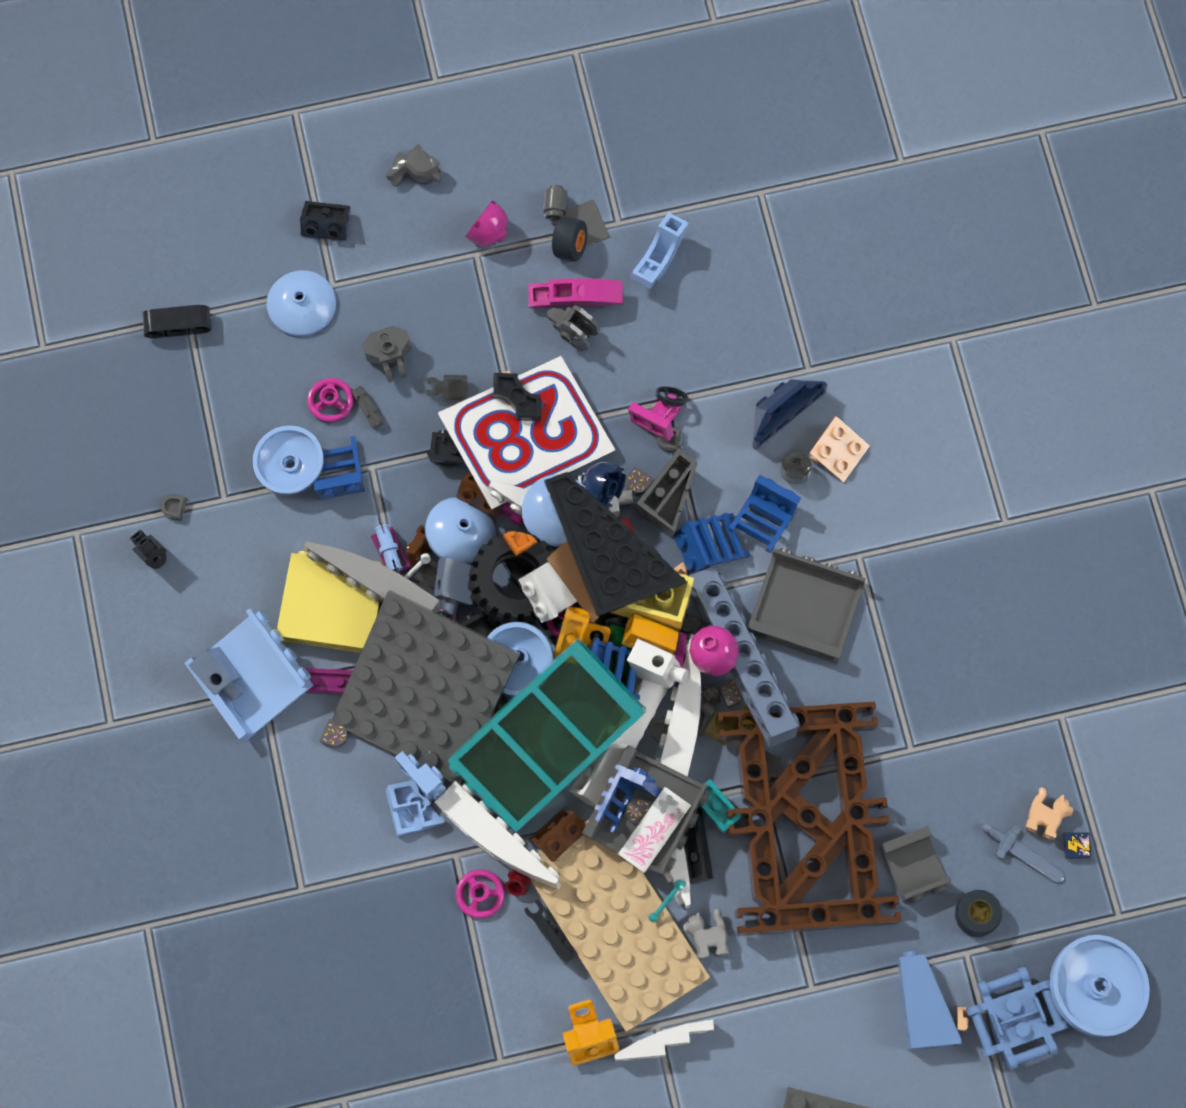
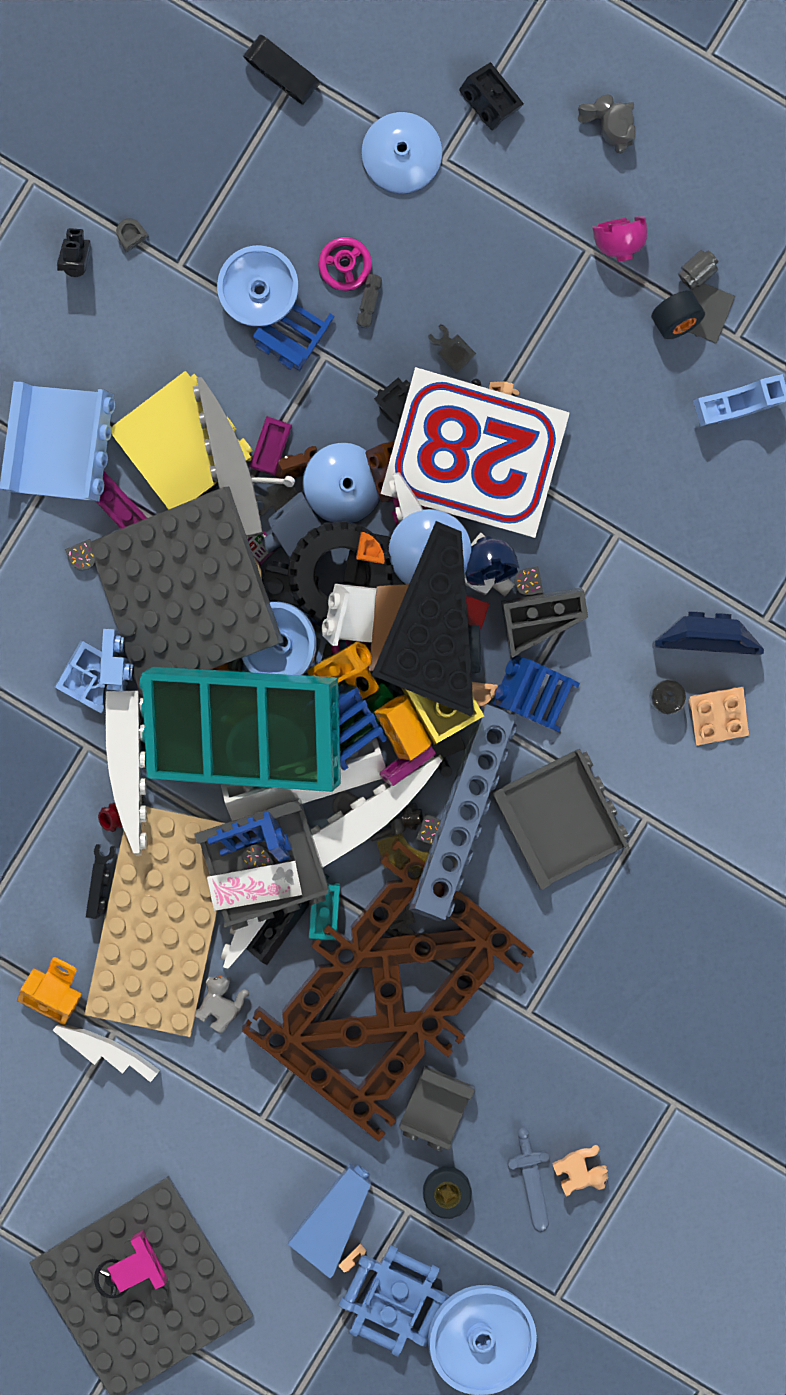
camera: 45 degrees right, 15 degrees up
sand blue torso [188,647,243,702] -> none
dark grey hinge [362,326,411,383] -> none
light blue pin [374,524,403,572] -> none
dark pink piece [456,869,505,919] -> none
black tile [493,373,541,421] -> none
dark pink slope [529,279,623,309] -> none
reddish brown bracket [529,806,586,862] -> none
dark grey hinge [547,305,601,351] -> none
white torso [627,639,689,688] -> none
dark pink piece [628,386,688,441] -> none
teal hinge [649,880,685,923] -> none
dark grey tile [657,427,681,453] -> none
dark pink cylinder [689,626,740,676] -> none
blue plate [728,475,801,553] -> none
tile [1064,832,1091,858] -> none

